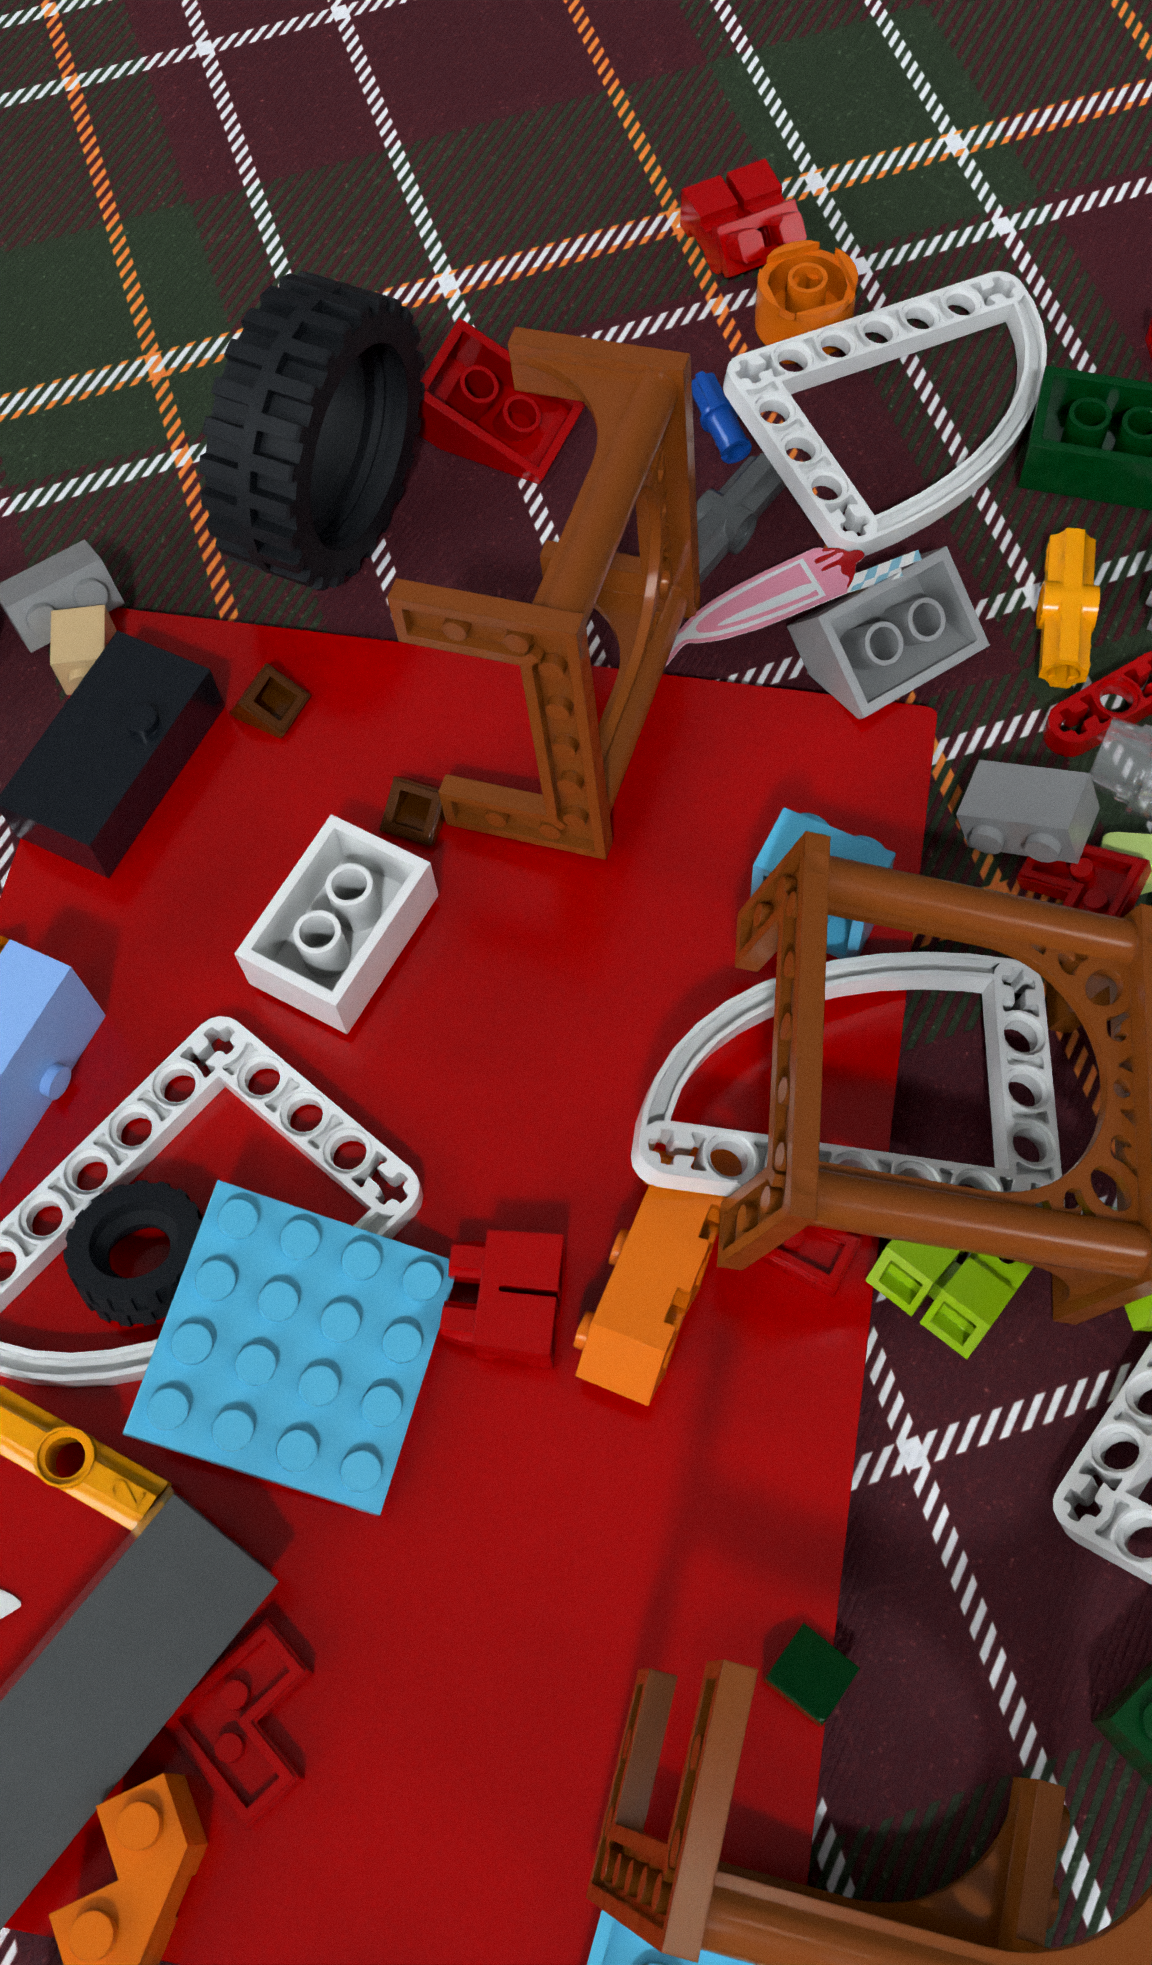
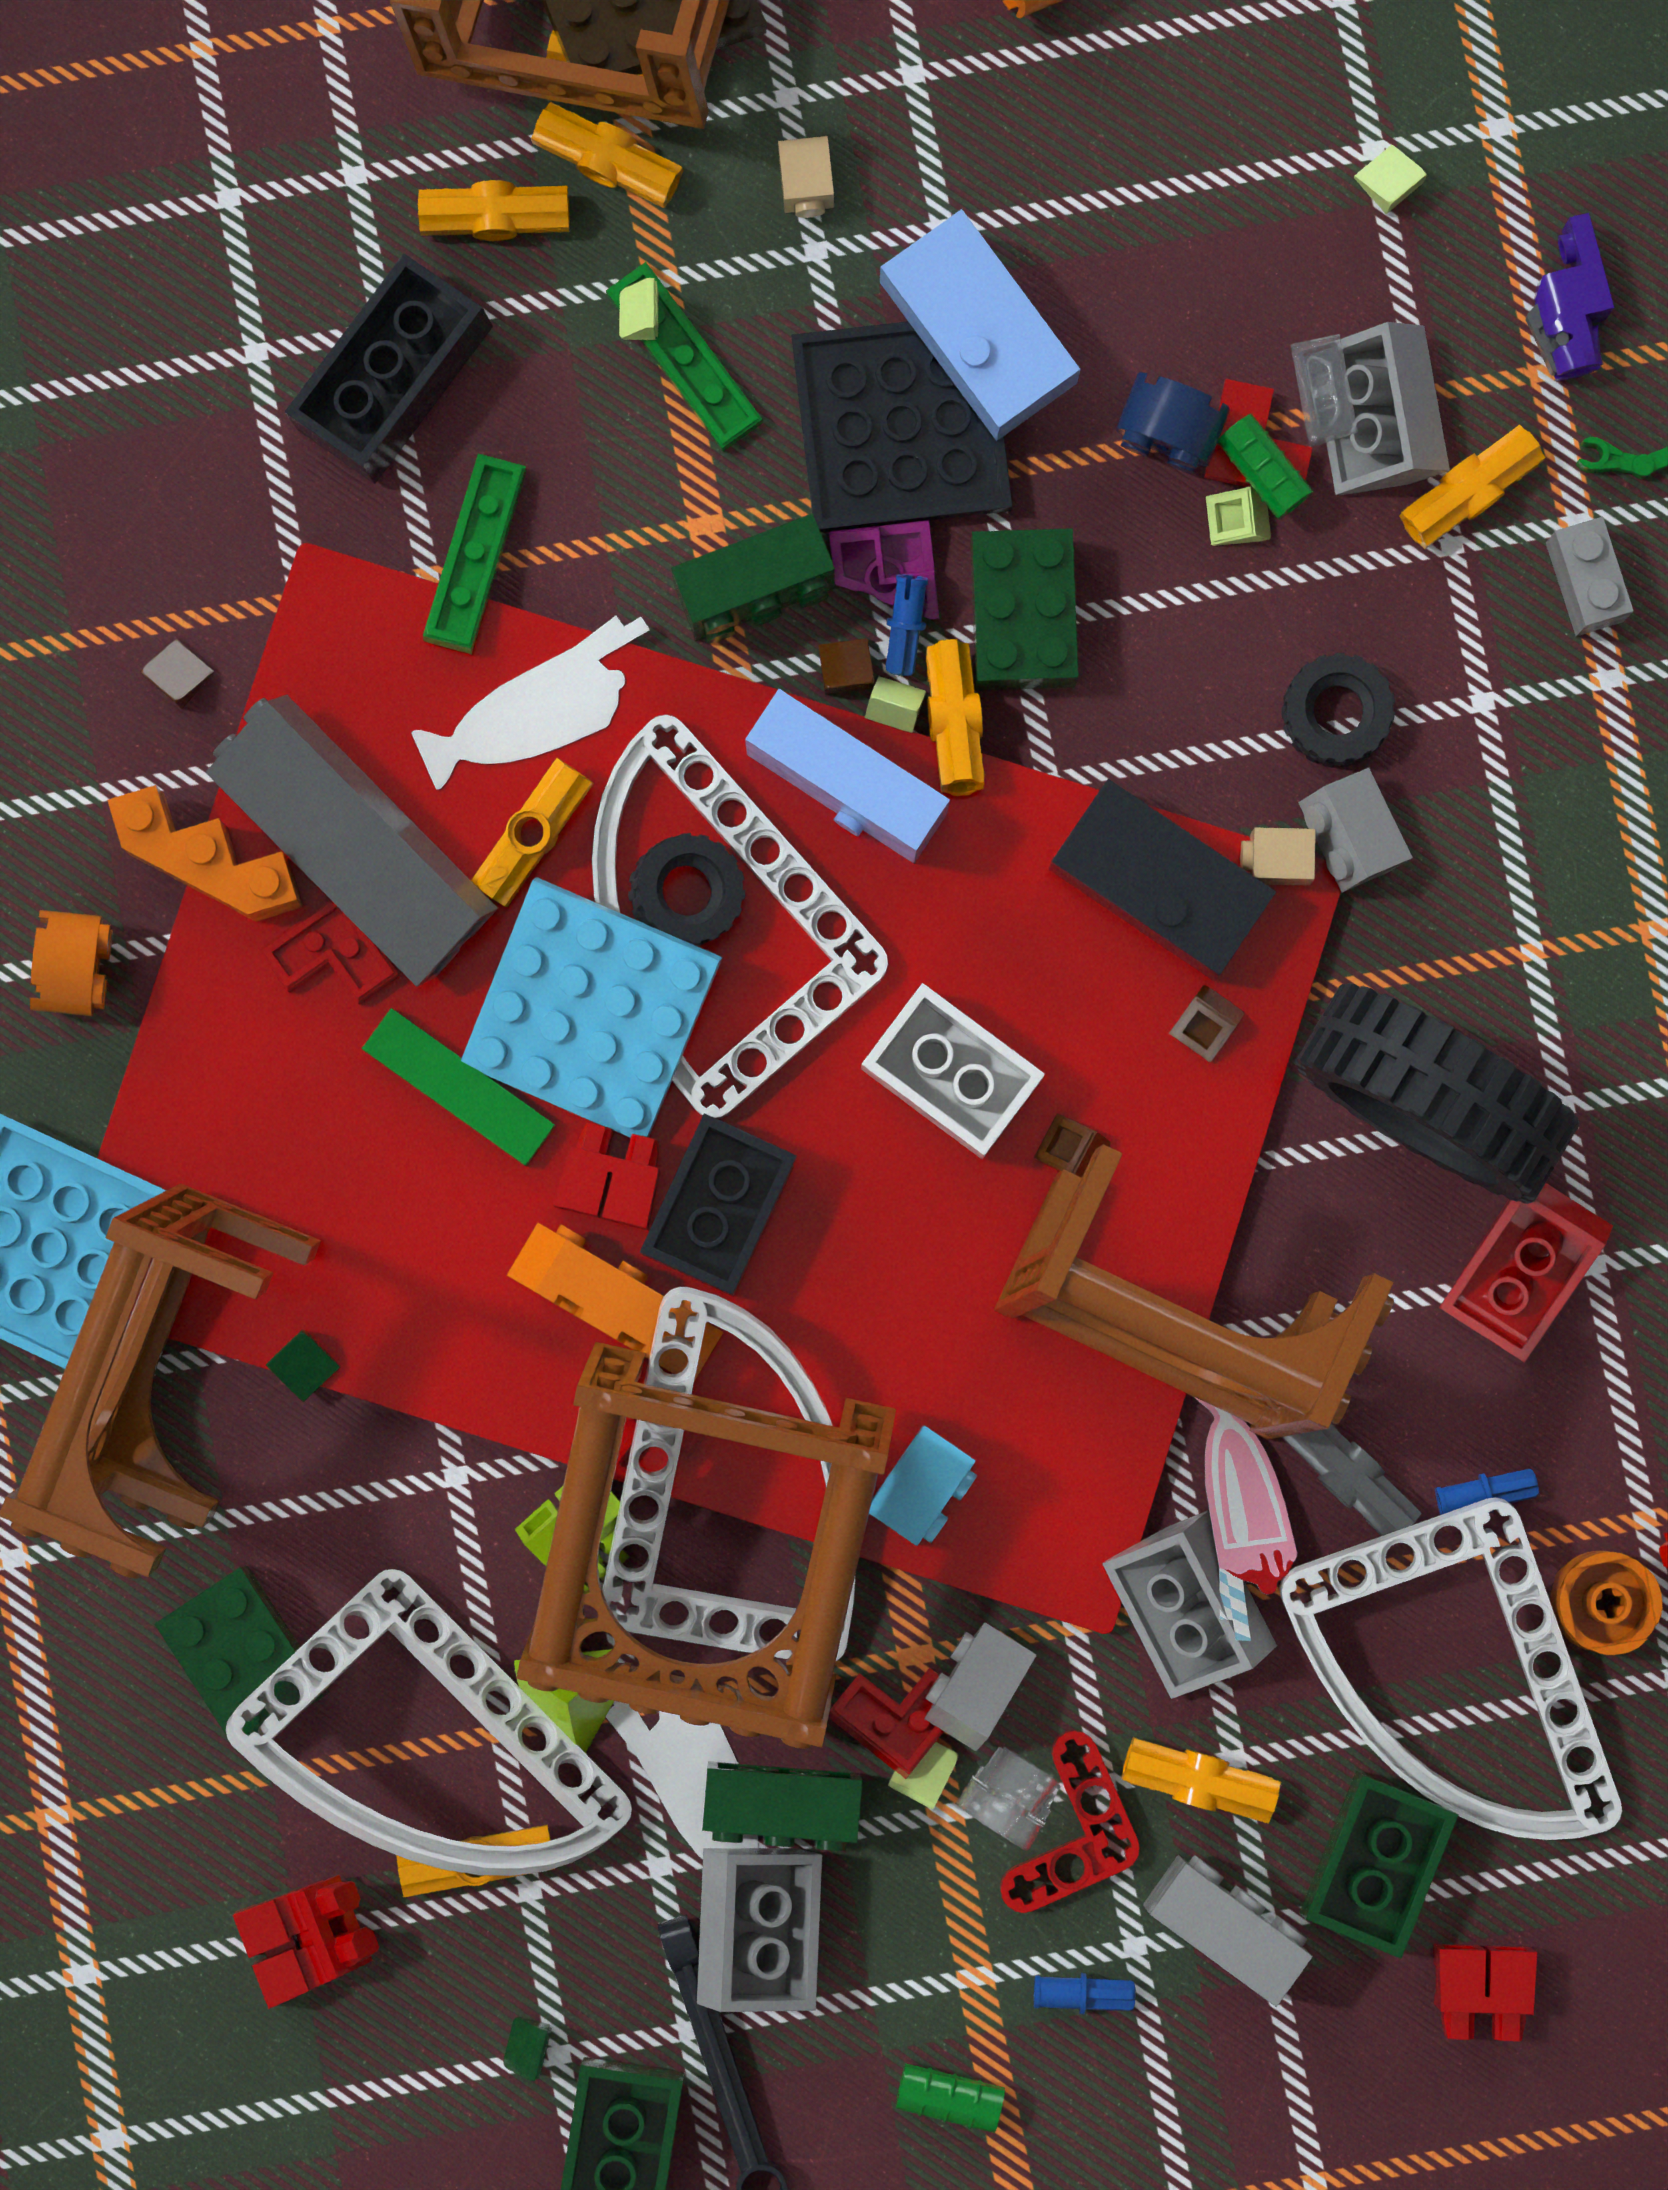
camera: 90 degrees right, 20 degrees up
none -> green tile [362,1008,556,1167]
none -> black brick [640,1113,797,1297]

